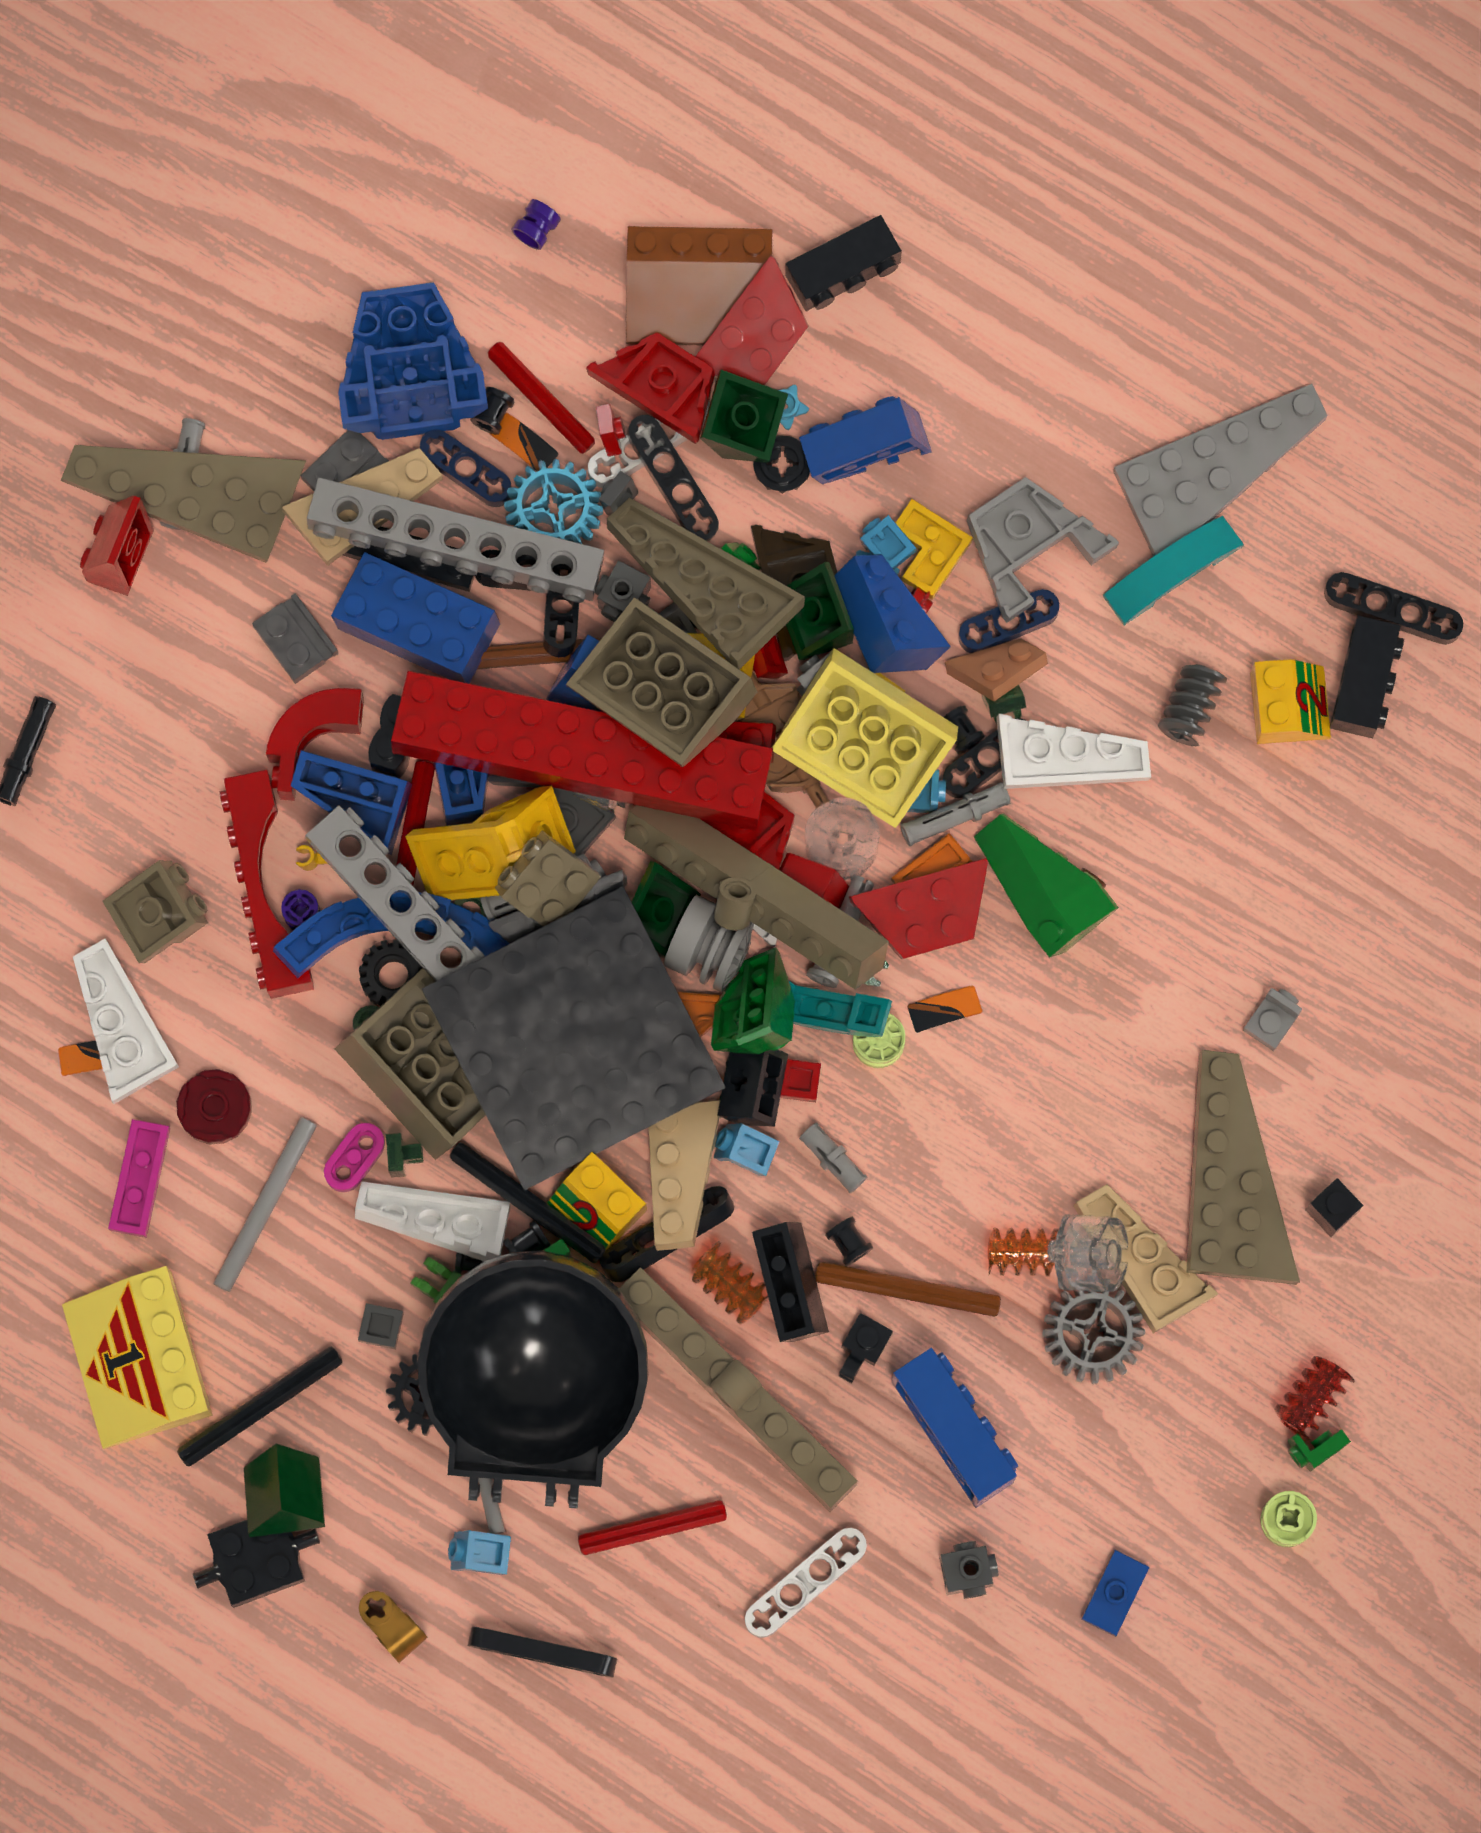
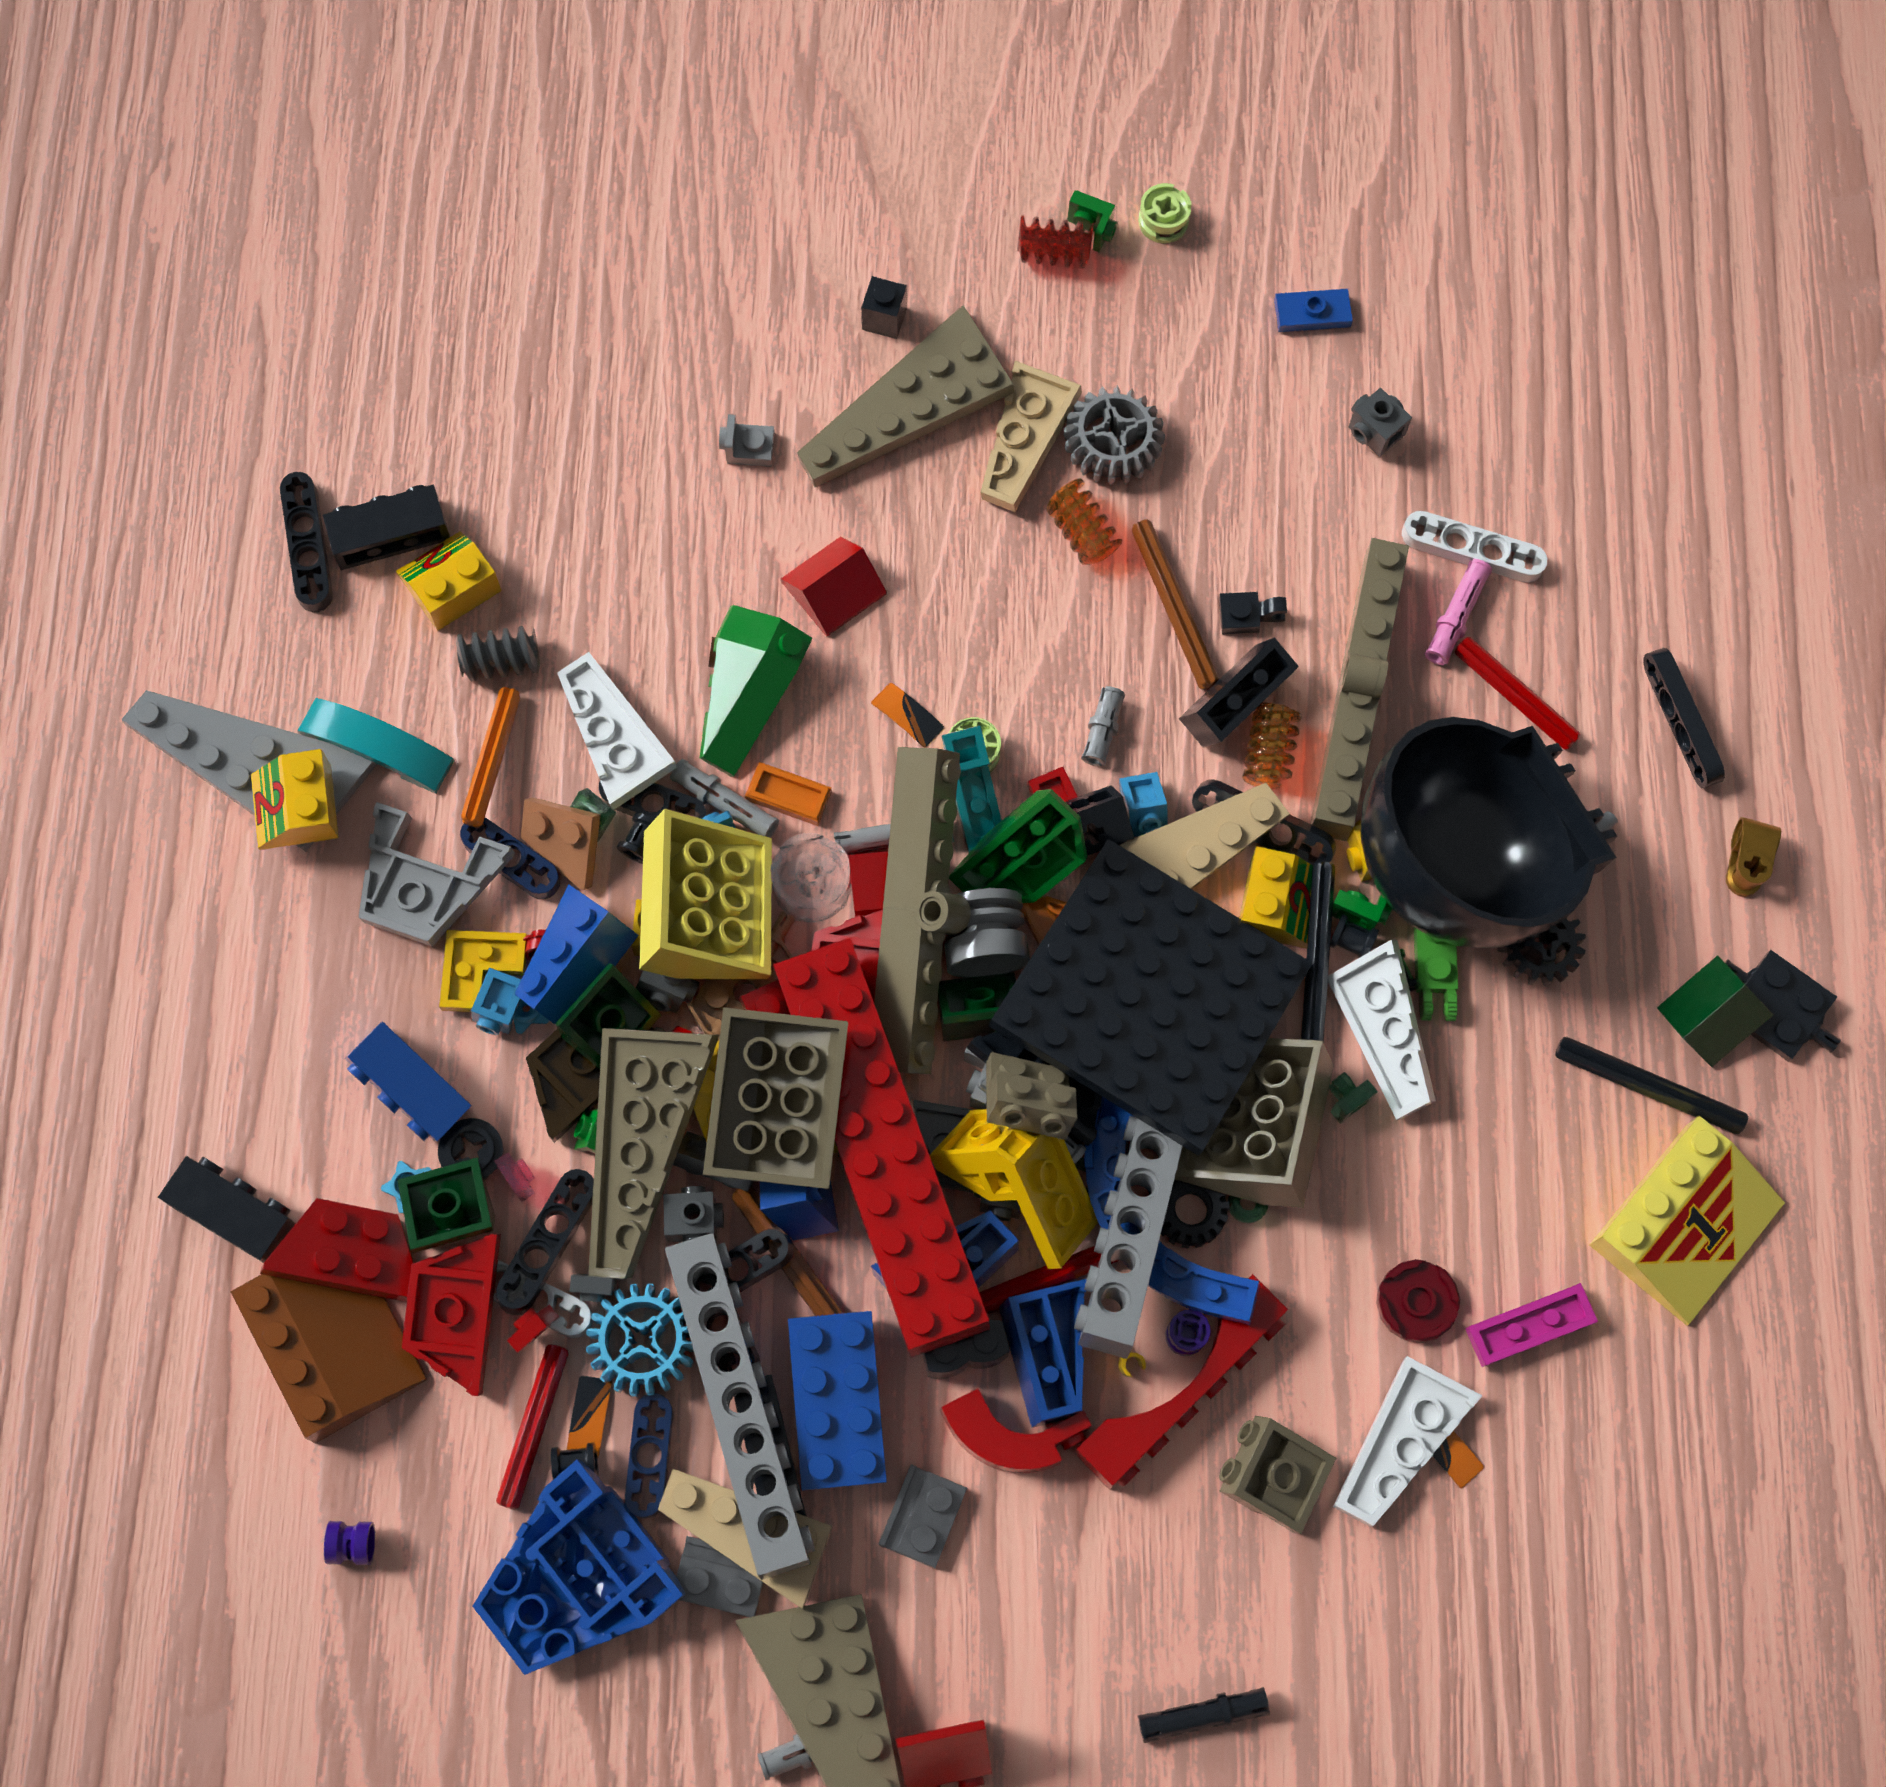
camera: 125 degrees left, 5 degrees down
light grey piece [213,1117,317,1292] -> none
dark pink plate [324,1123,385,1192] -> none
dark grey plate [358,1303,404,1350] -> none
dark azure bracket [448,1530,511,1575] -> none
black bush [825,1216,873,1266] -> none
red wing [849,858,988,959] -> none
blue brick [891,1347,1018,1508] -> none
clear brick [1047,1214,1128,1292] -> none
none -> yellow slope [251,749,339,850]
none -> orange axle [461,687,520,827]
none -> clear pink plate [494,1152,535,1202]
none -> red slope [781,536,887,637]
none -> bright pink pin [1425,559,1492,665]

